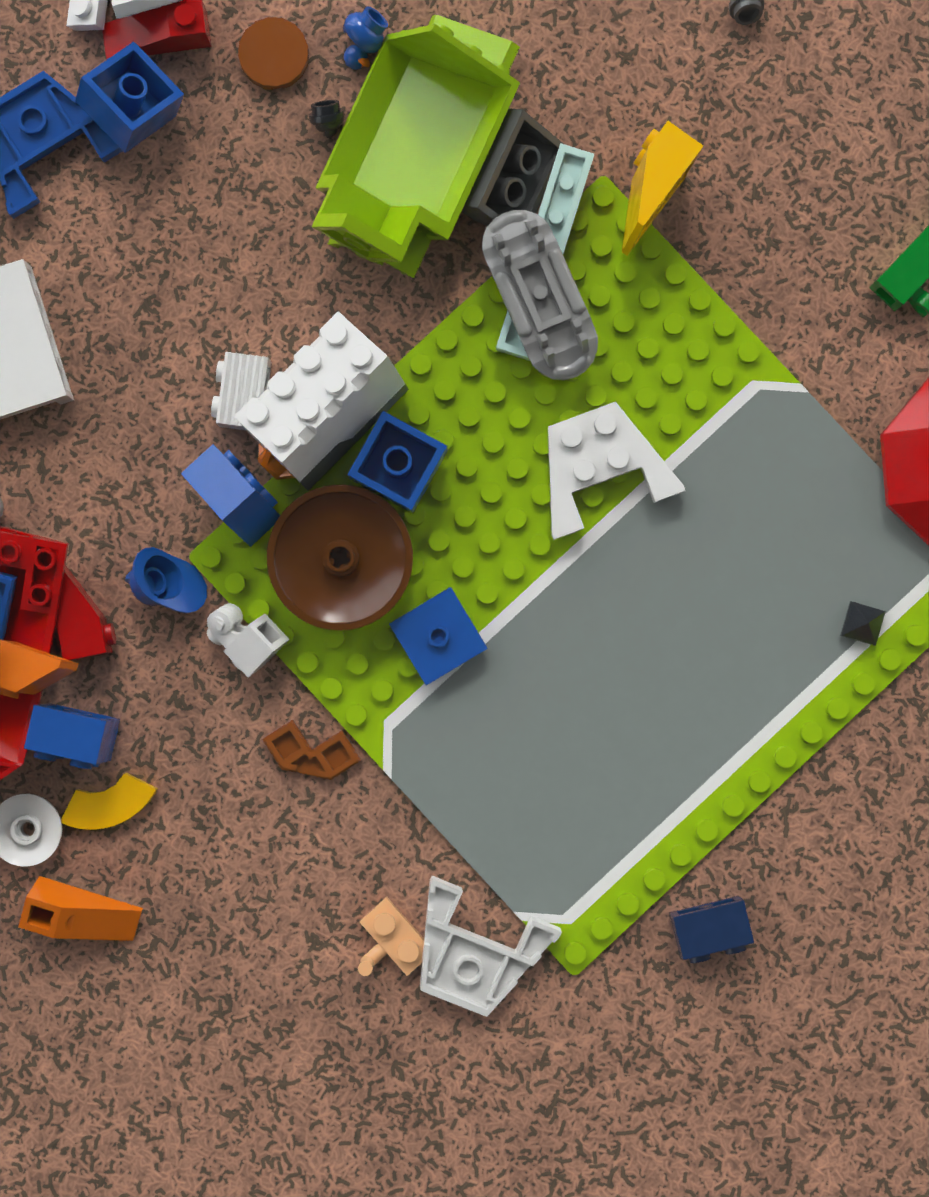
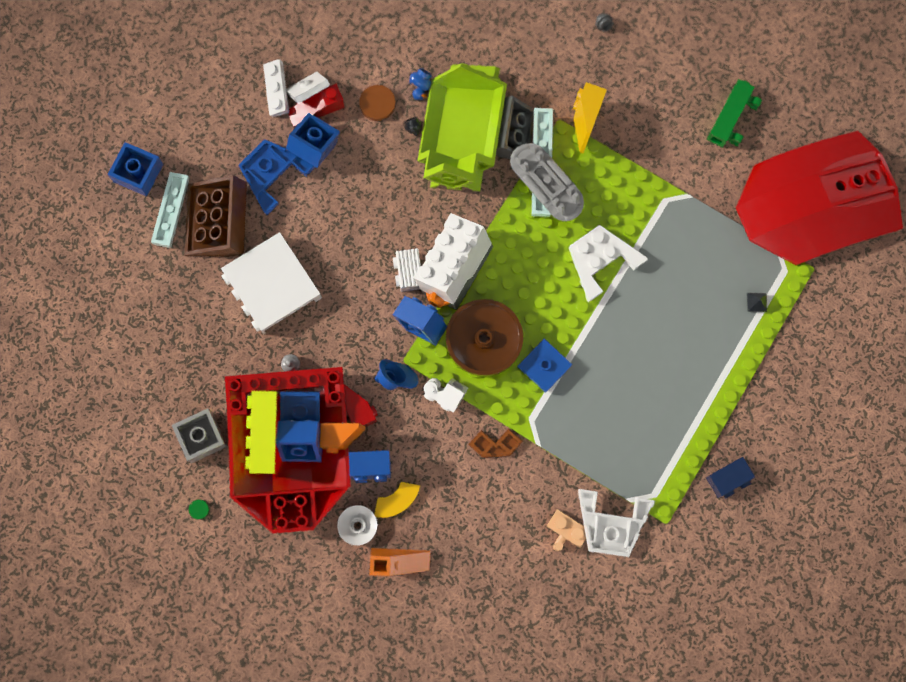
camera: 20 degrees left, 10 degrees down
blue brick [347,411,448,514] -> none

